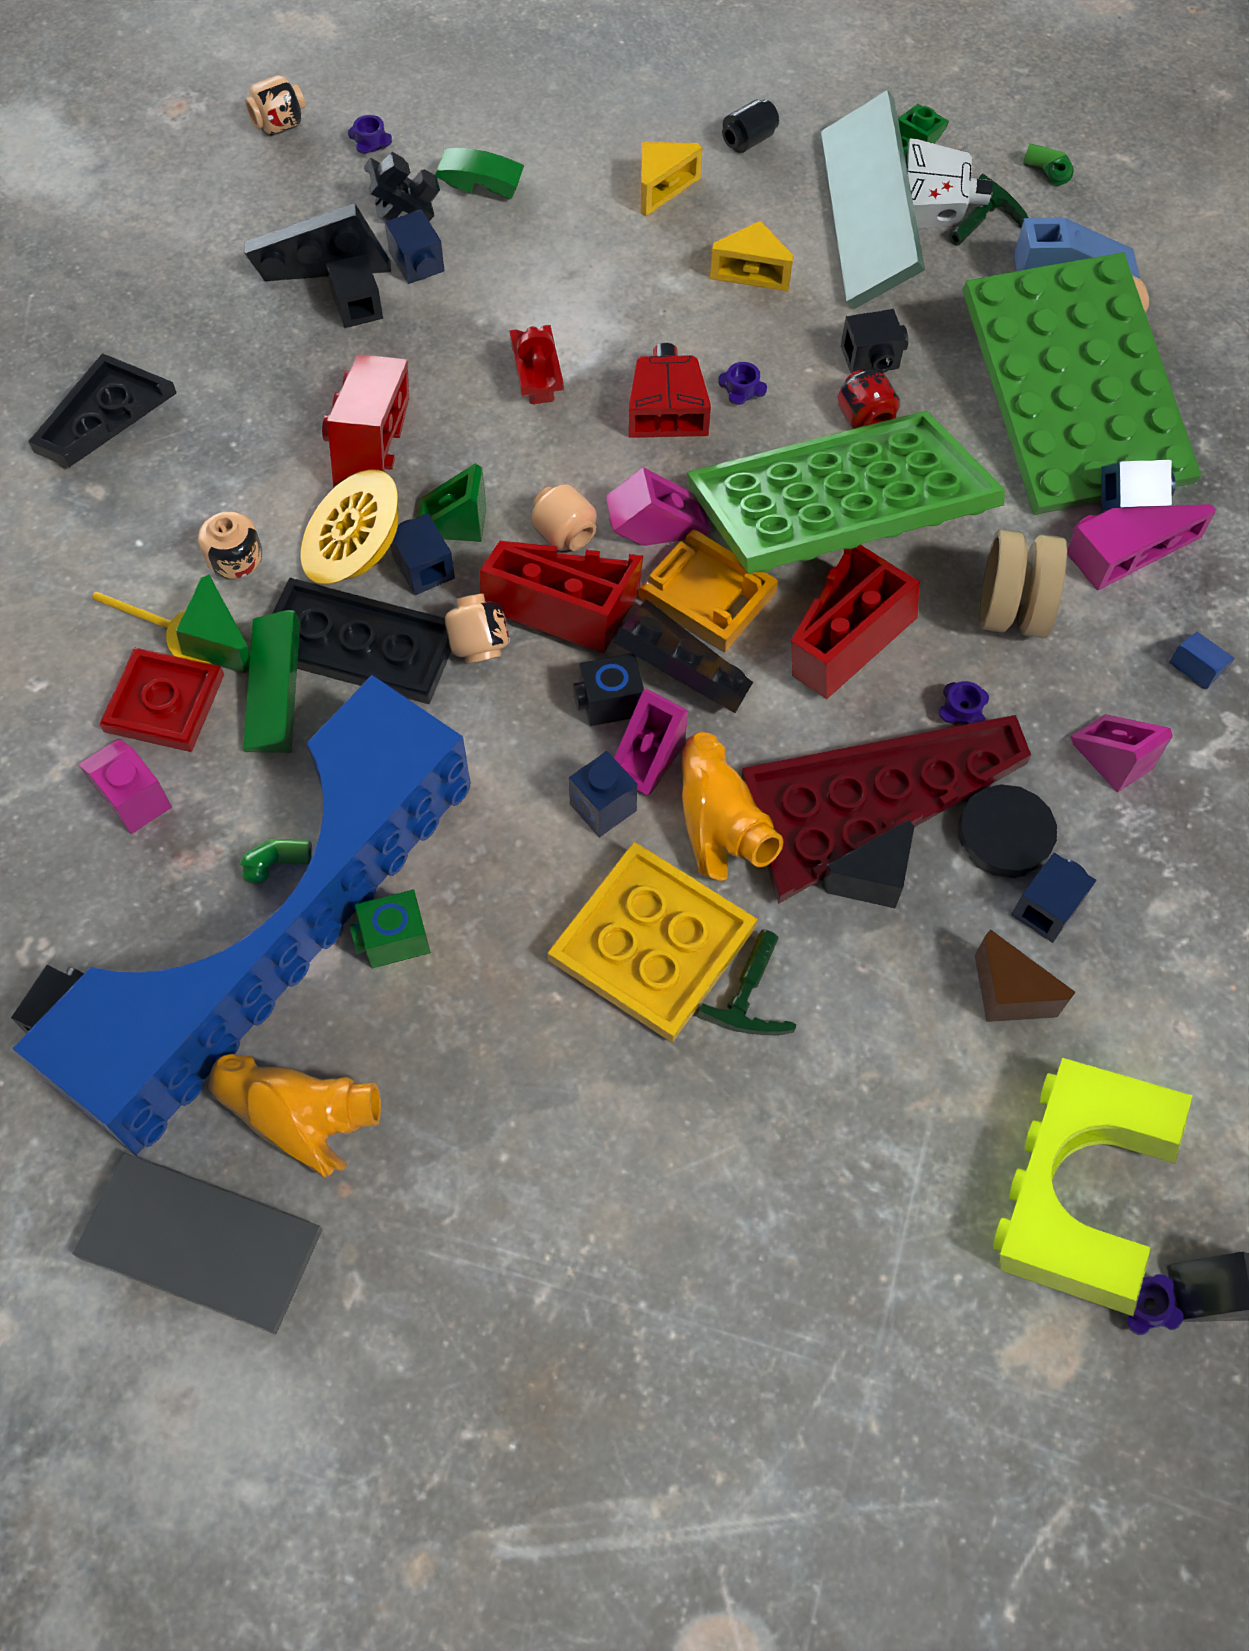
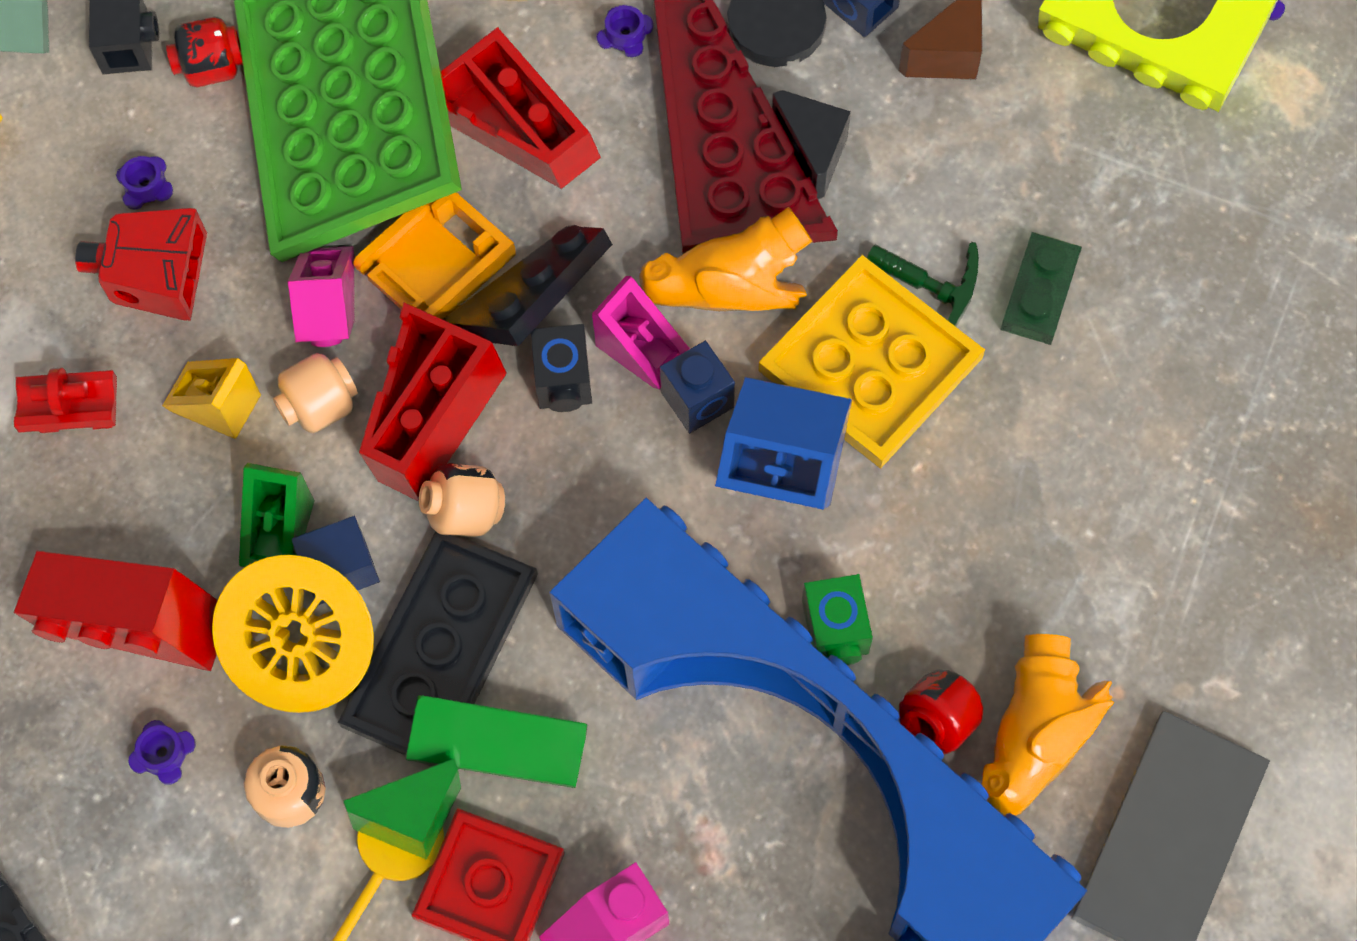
camera: 80 degrees left, 5 degrees up
arm [240,839,312,883] -> none
none -> dark purple plate [128,720,196,785]
none -> yellow slope [162,358,261,439]
none -> blue slope [715,377,852,510]
none -> red head [898,670,984,755]
none -> clear green plate [1000,232,1082,345]

